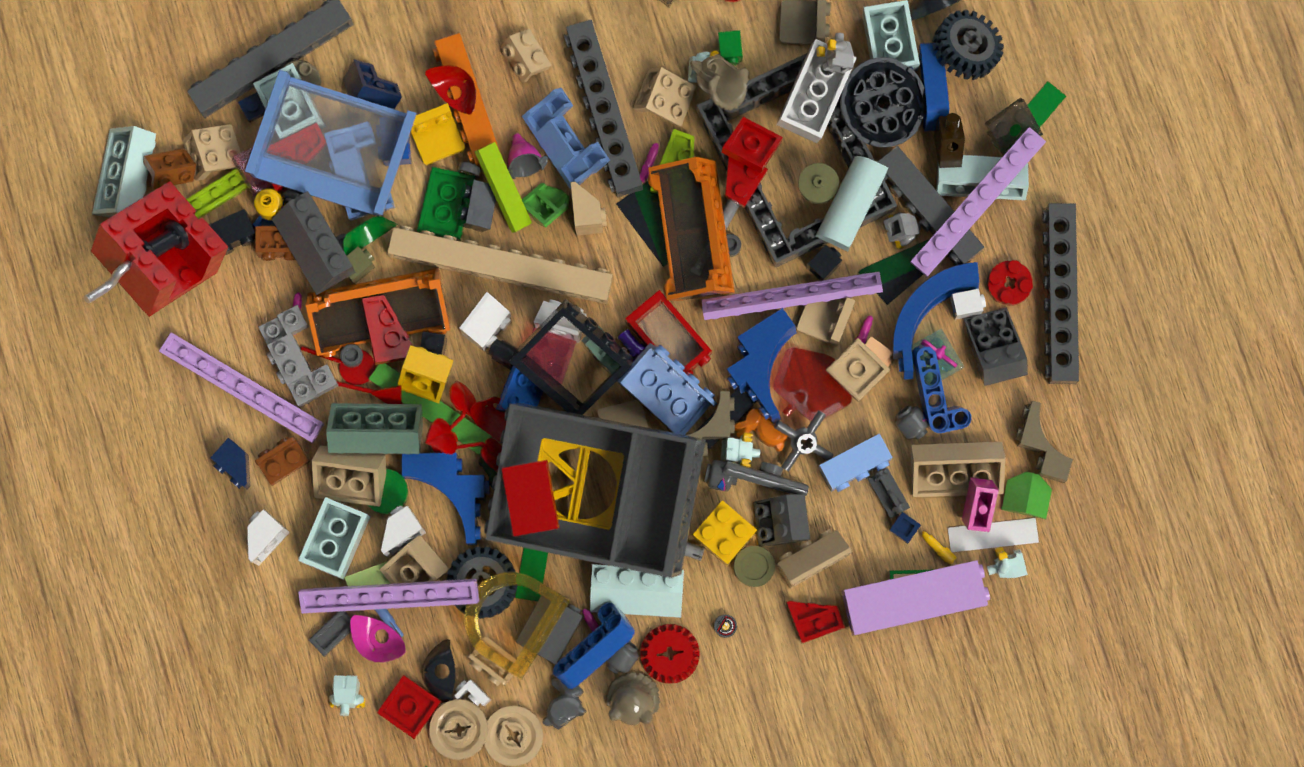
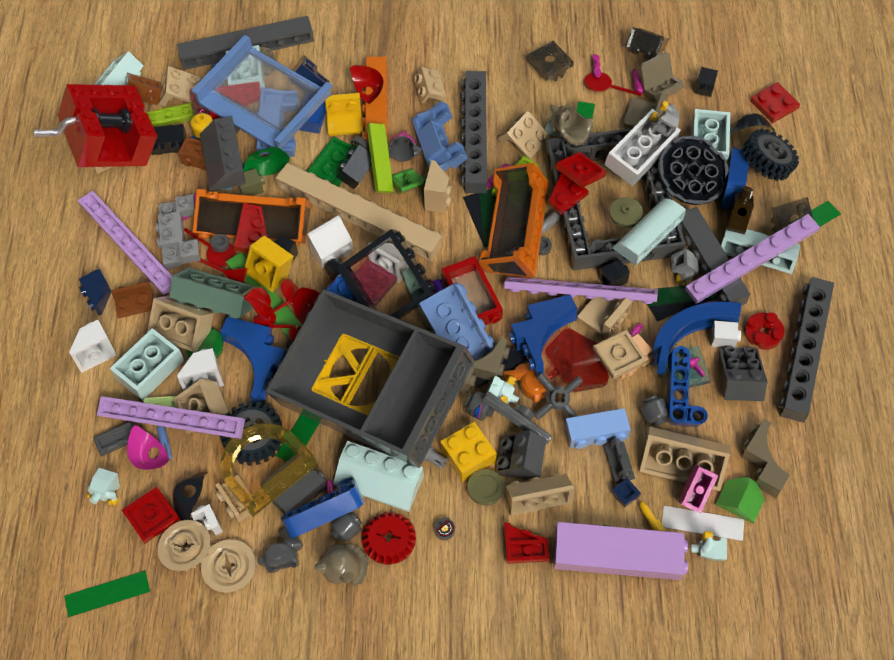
camera: 15 degrees right, 20 degrees down
red tile [502,460,560,536] -> none

